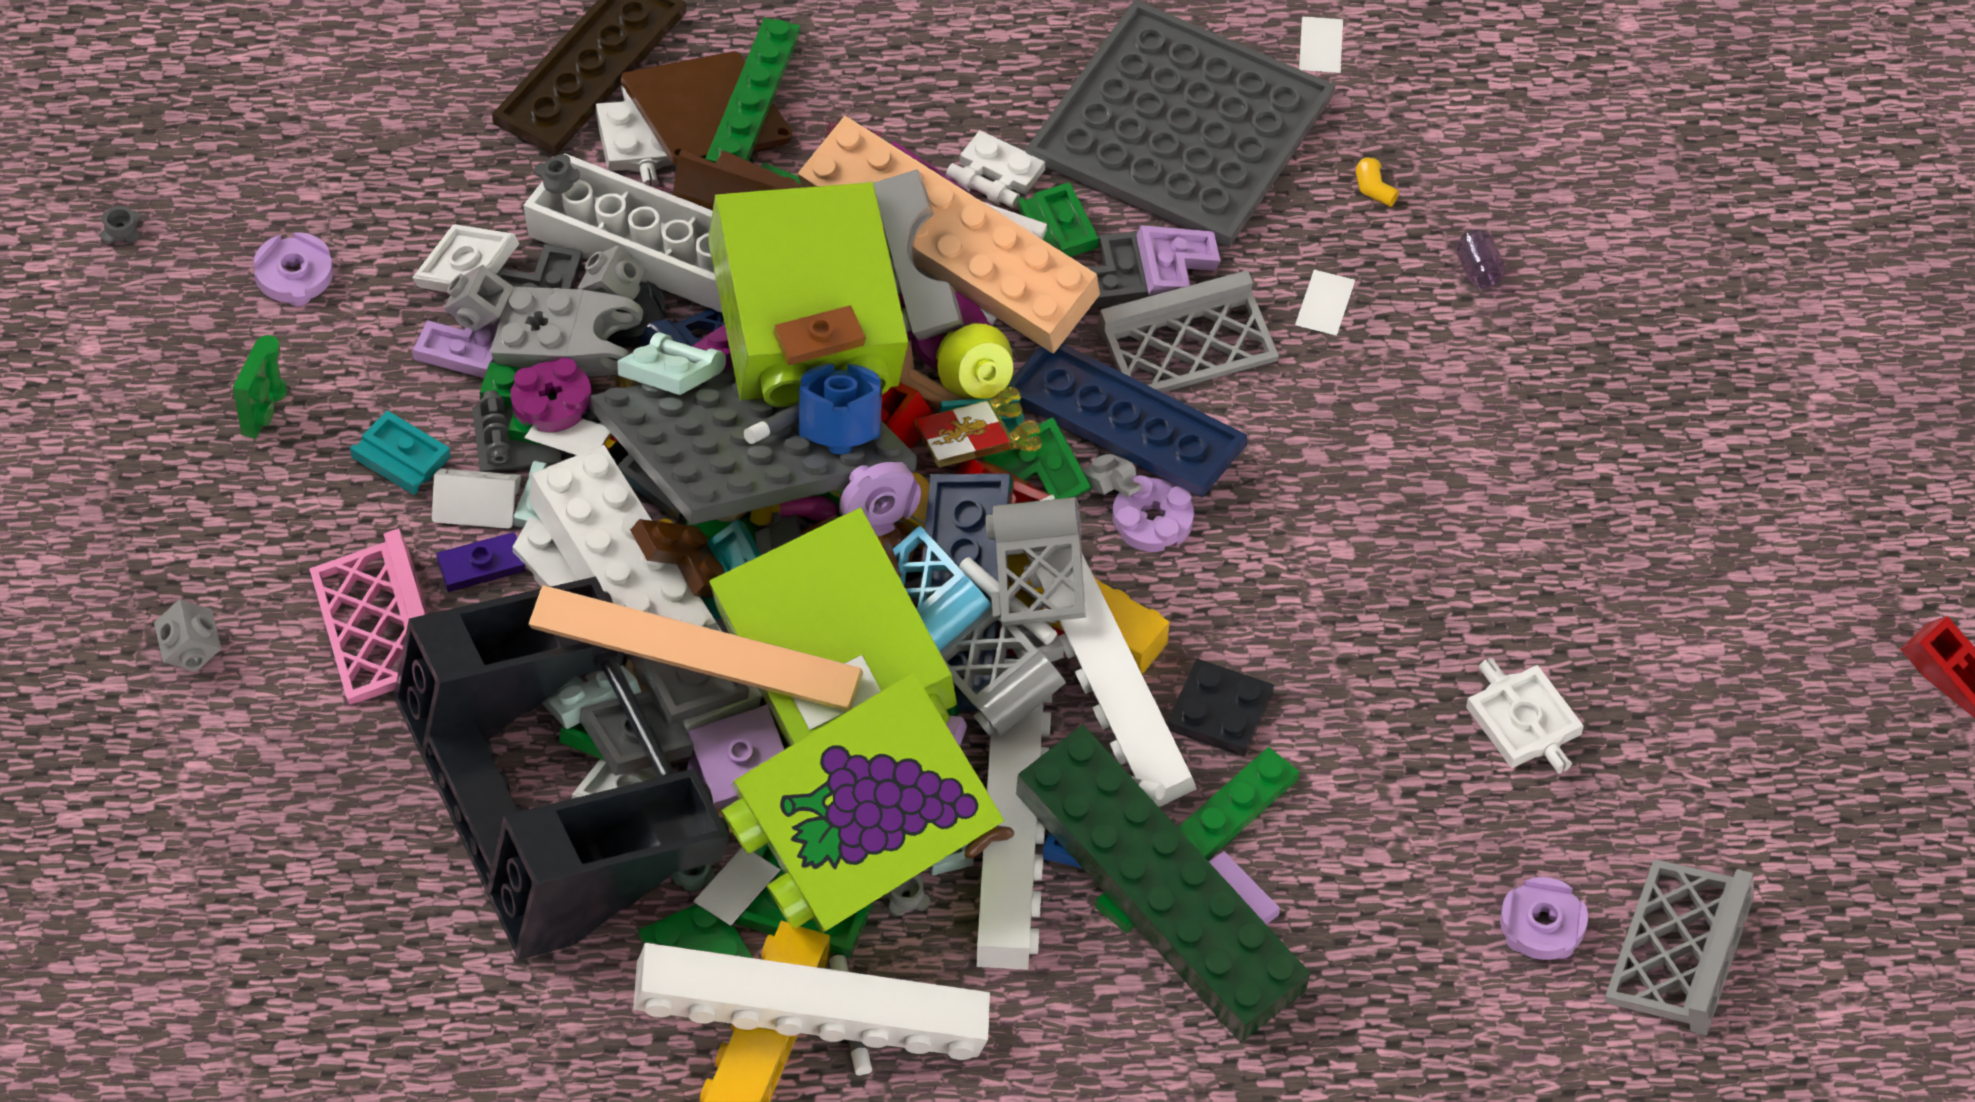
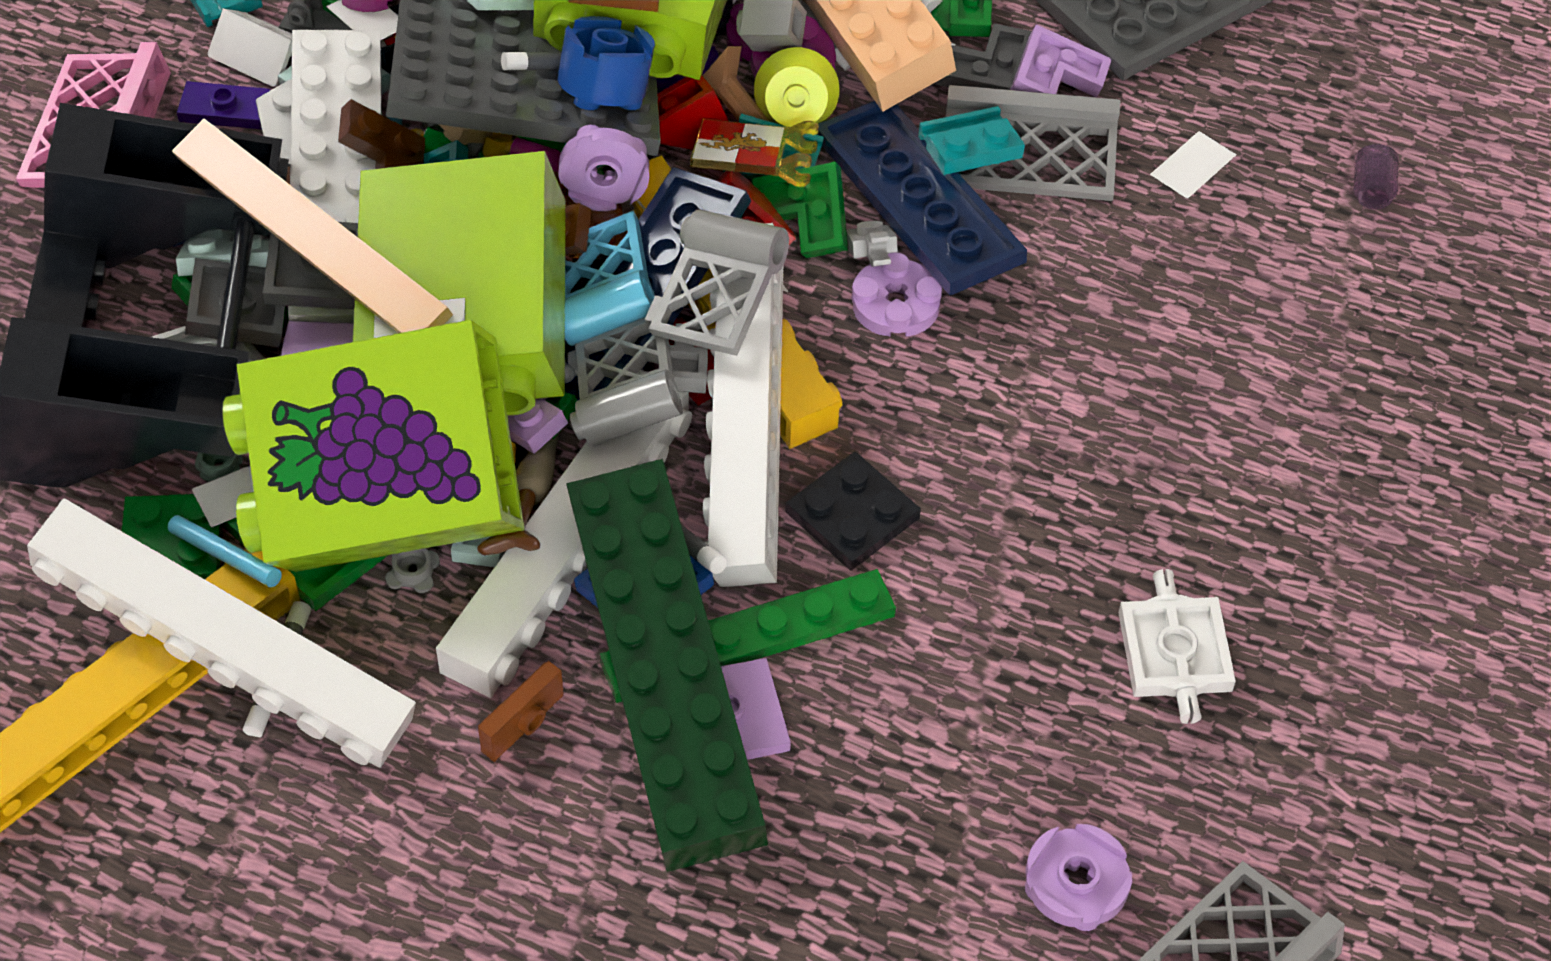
camera: 25 degrees right, 0 degrees up
white bar [959,557,1057,645] -> none
yellow arm [1355,157,1400,207] -> none
none -> medium azure bar [168,515,282,587]
none -> dark orange plate [478,660,564,762]
none -> teal plate [918,106,1025,175]

